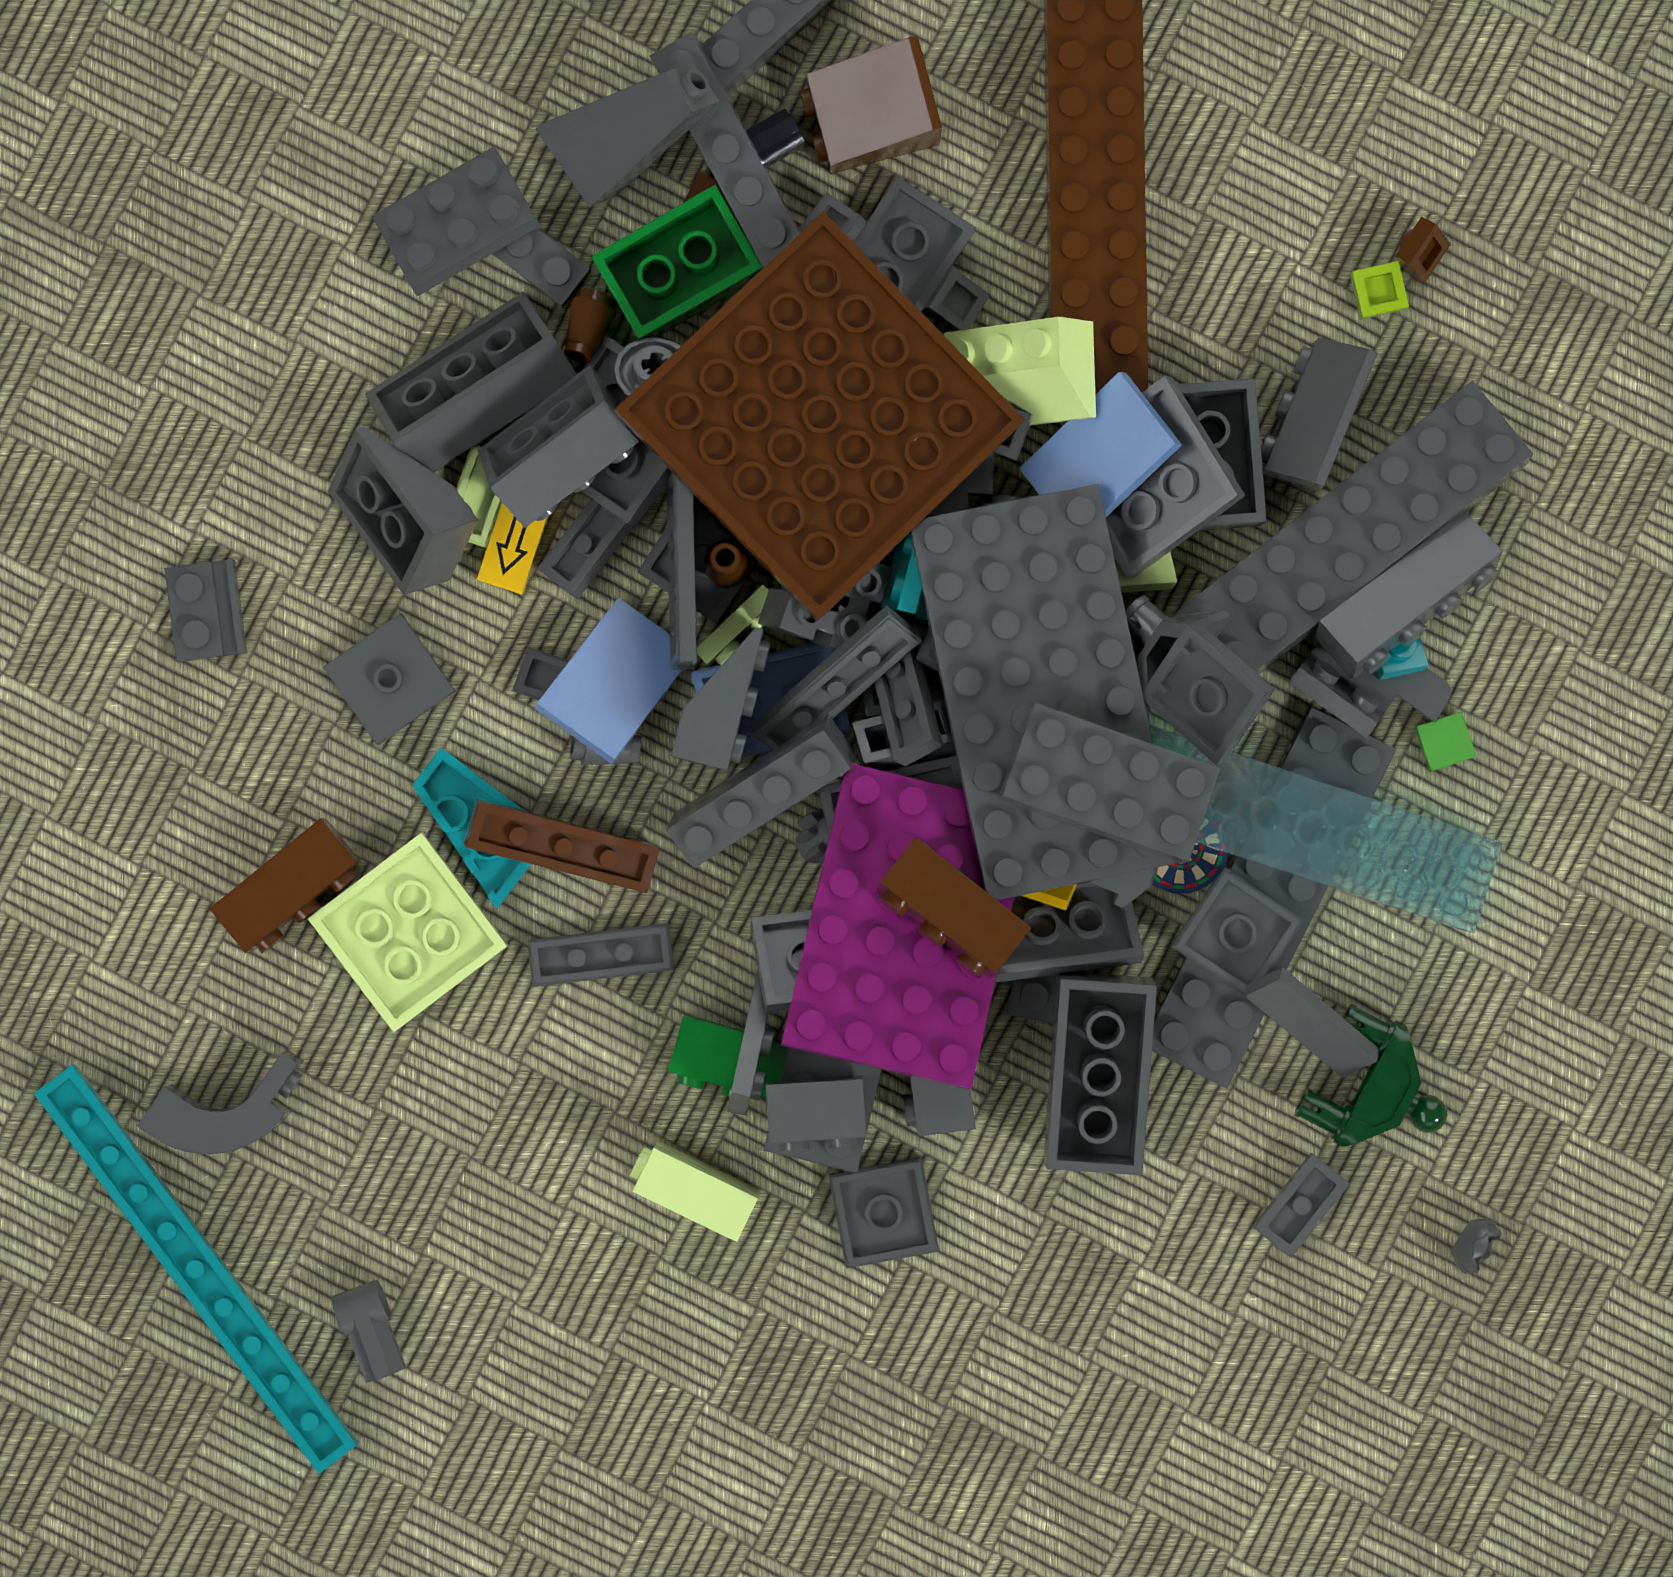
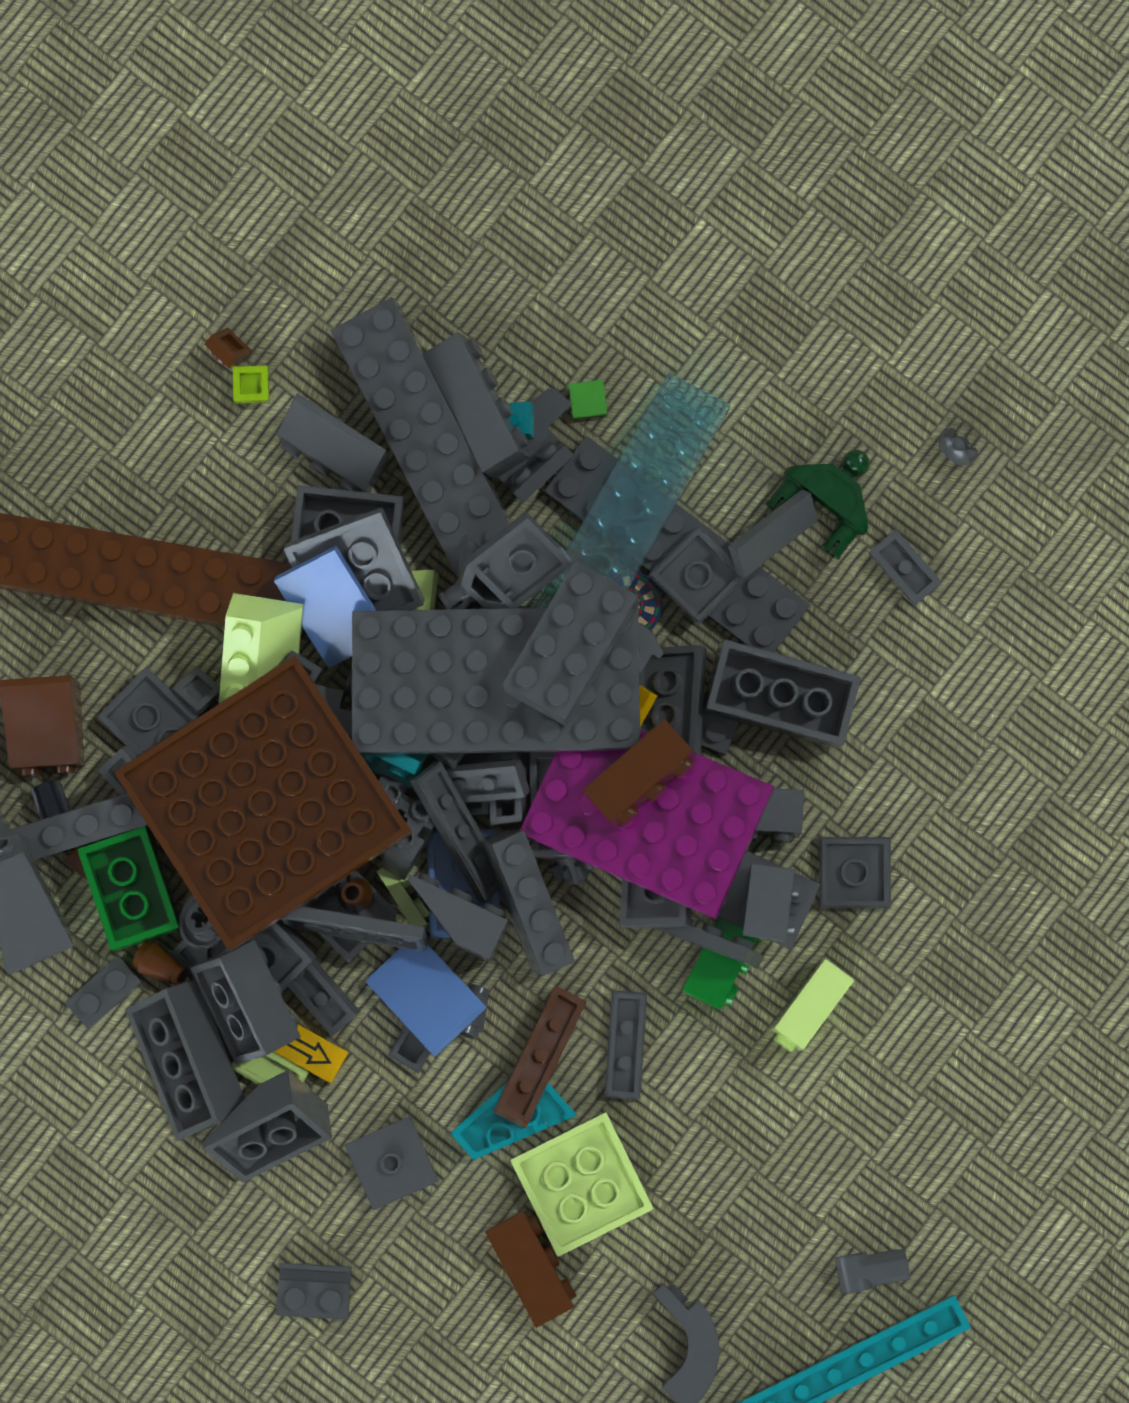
camera: 80 degrees left, 5 degrees down
dark grey plate [372,146,540,296] -> none

